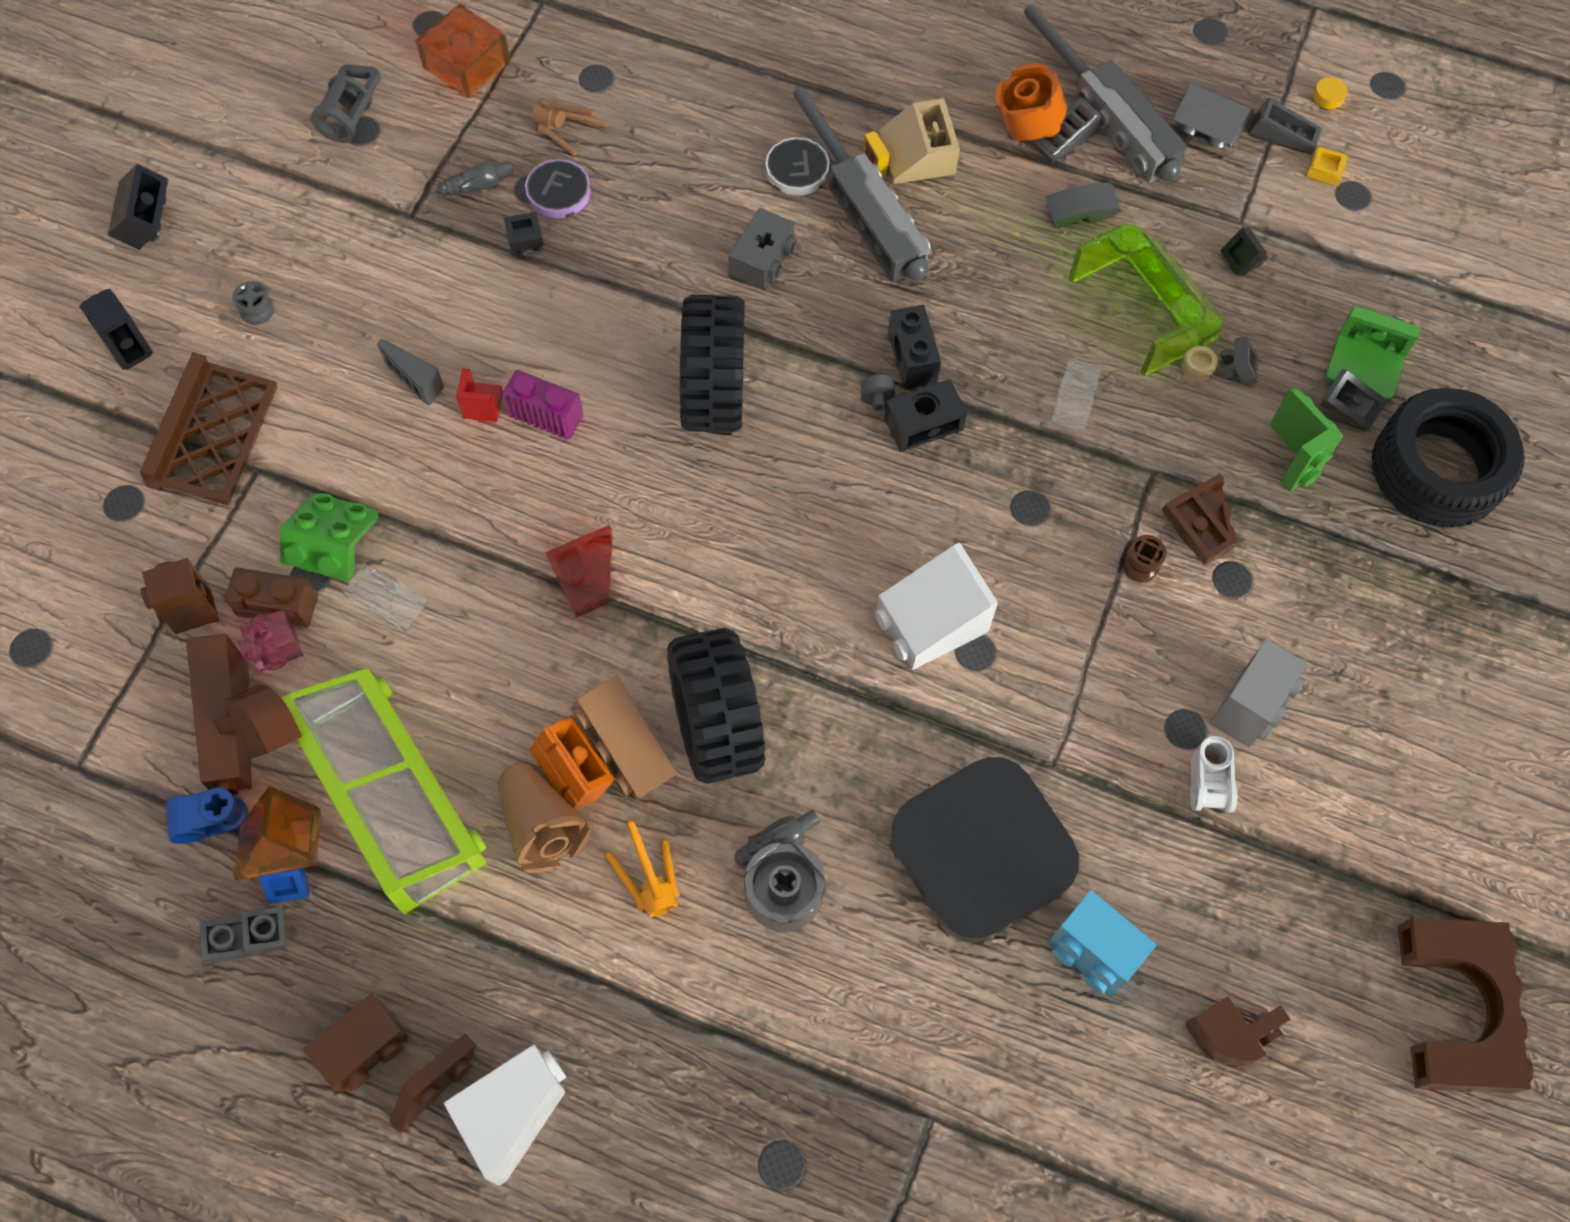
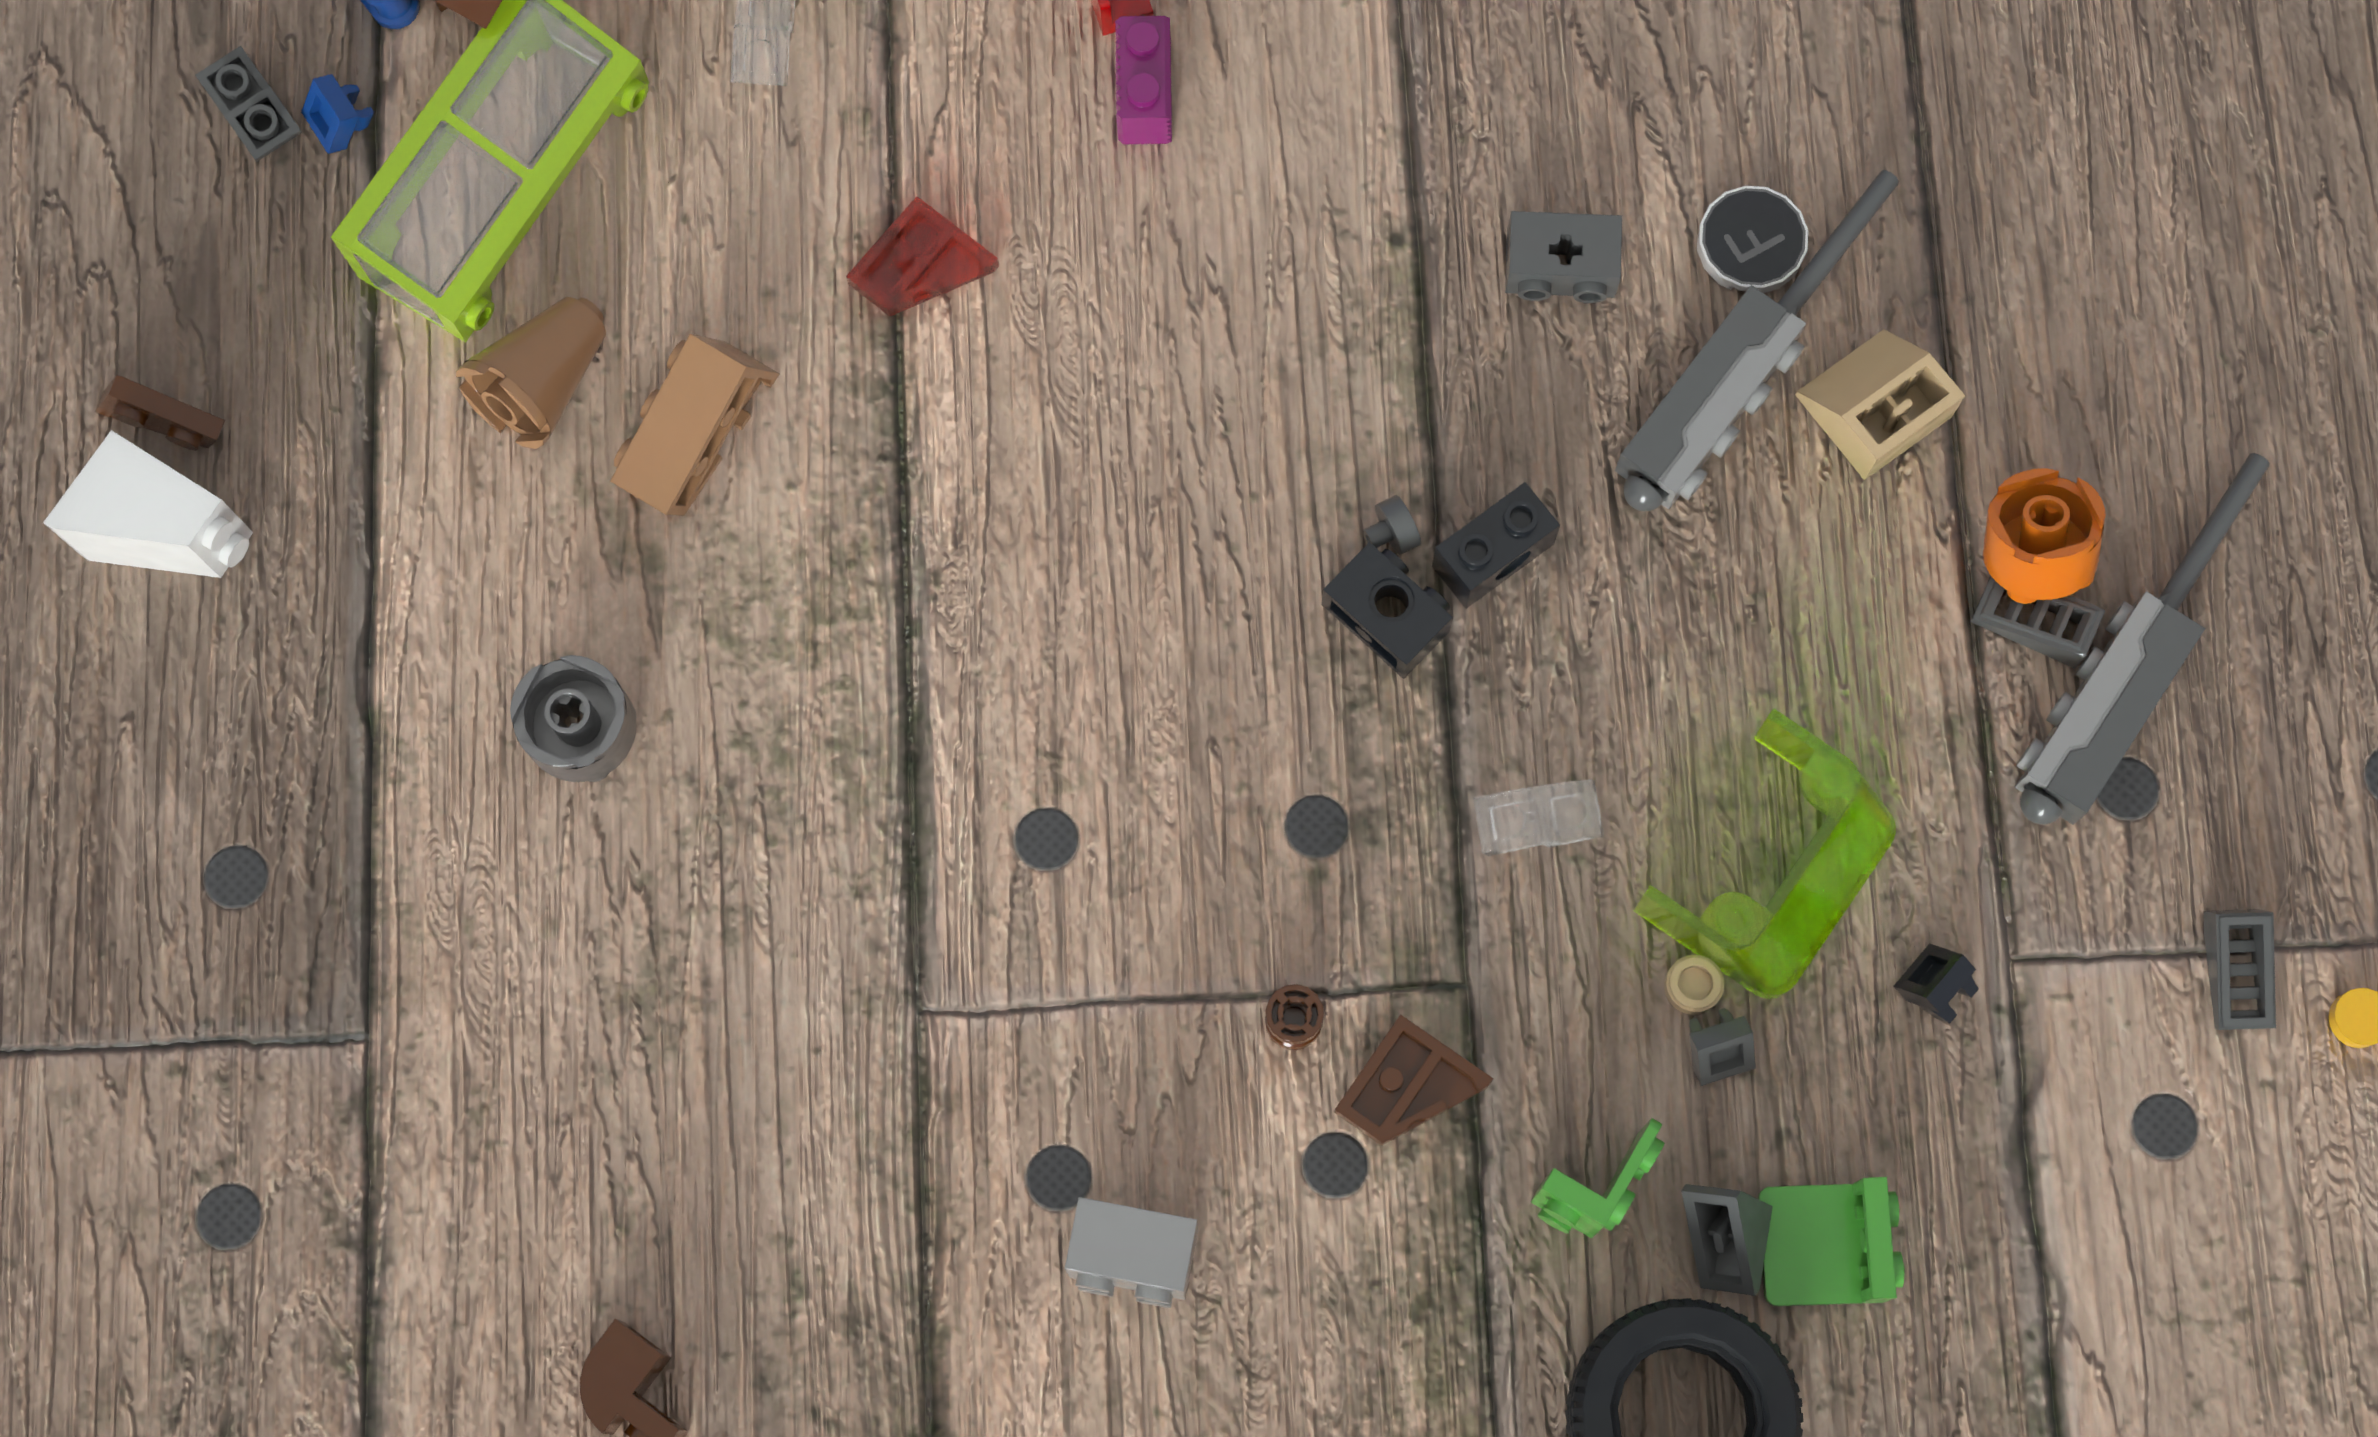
camera: 70 degrees right, 10 degrees up
clear orange slope [233,786,321,881] -> none
reddish brown brick [303,993,409,1093] -> none
orange brick [529,717,615,810] -> none
light orange plant [606,820,680,917] -> none
black tyre [667,627,765,784] -> none
black tyre [680,295,745,433] -> none
dark grey piece [734,809,820,867] -> none
yellow tile [863,131,889,177] -> none
white slope [875,542,998,670] -> none
black tile [890,757,1079,945] -> none
dark grey slope [1045,182,1121,229] -> none
medium azure brick [1048,890,1157,997] -> none
flat silver slope [1173,83,1255,149] -> none
white piece [1190,736,1238,813] -> none
yellow tile [1306,146,1349,186] -> none

